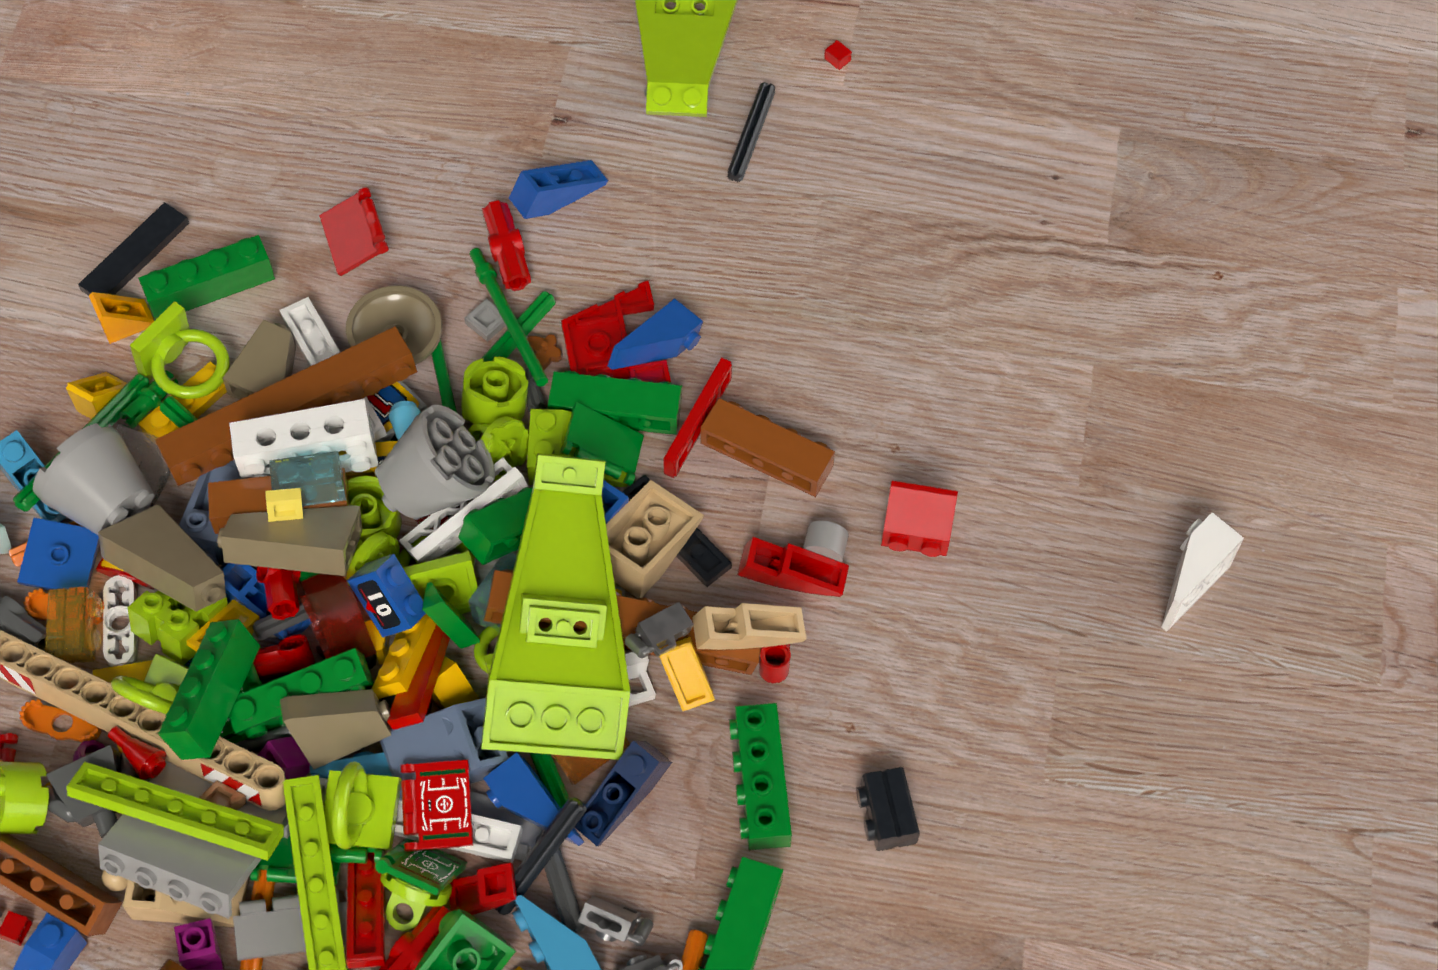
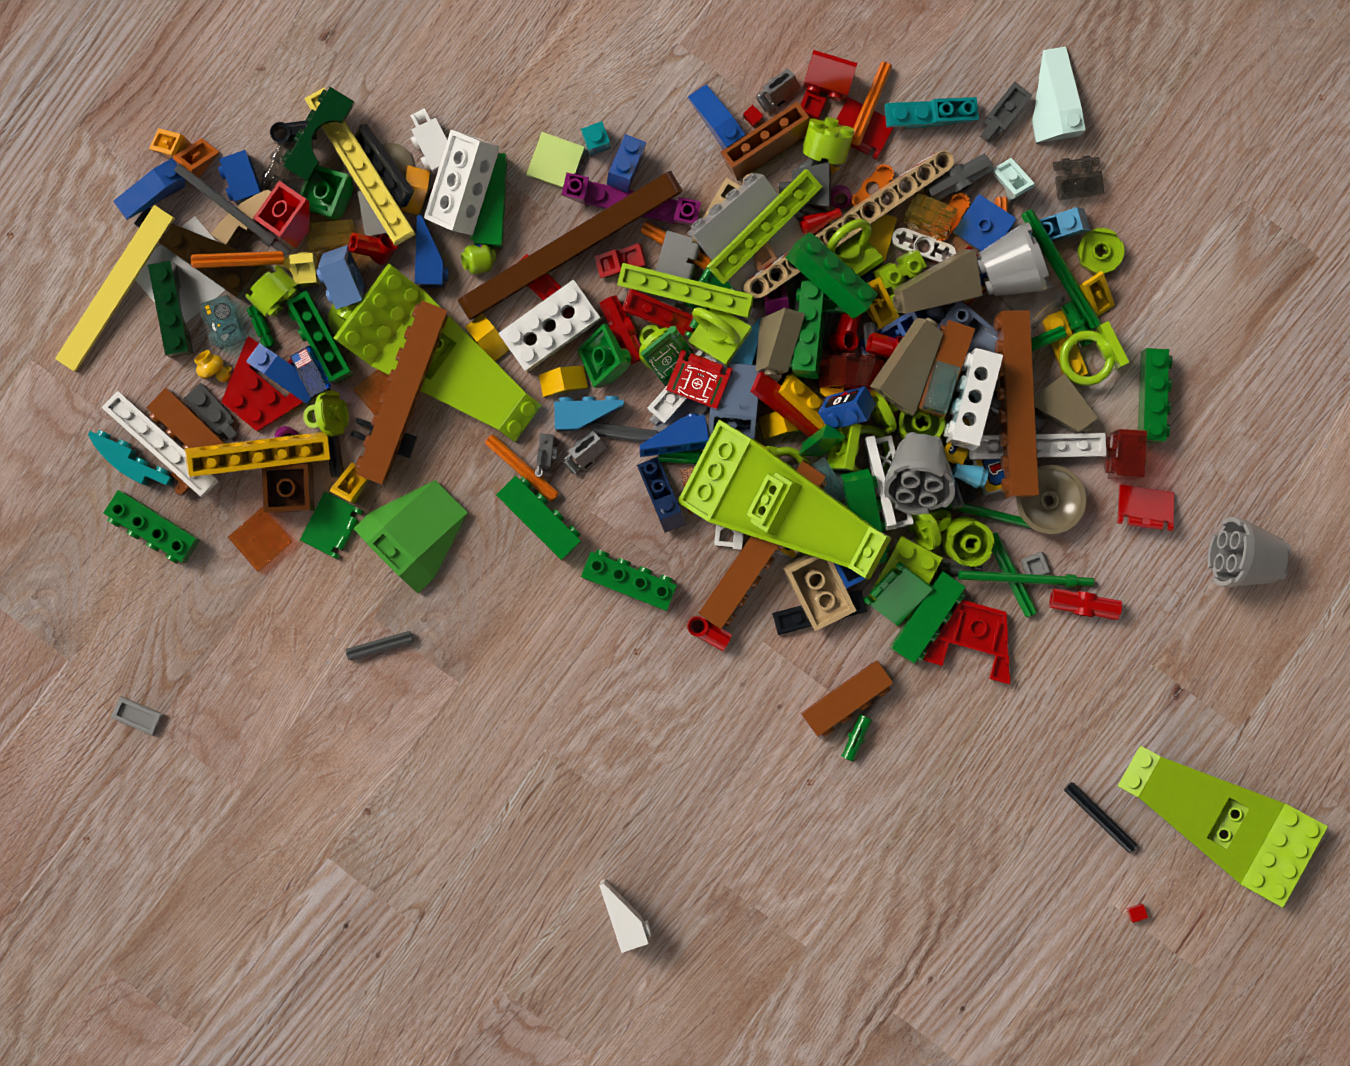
camera: 115 degrees right, 25 degrees up
black tile [78,202,189,296] -> none
light orange slope [89,292,154,344] -> none
light yellow tile [265,488,303,522] -> none
red slope [449,862,517,915] -> none
black axle [494,797,587,915] -> none
blue slope [509,160,608,219] -> none
dark orange piece [527,334,562,370] -> none
blue slope [608,299,703,370] -> none
flat silver piece [625,602,694,658] -> none
yellow tile [659,637,715,711] -> none
red tile [663,357,732,478] -> none
tan slope [692,603,806,650] -> none
red slope [737,537,849,597] -> none
light grey piece [803,521,849,562] -> none
black brick [856,767,920,851] -> none
slope [881,481,958,557] -> none
none -> green pin [841,714,872,762]
none -> lime plate [1077,228,1125,274]
none -> clear red brick [1104,429,1147,480]
none -> light grey cone [1207,517,1291,587]

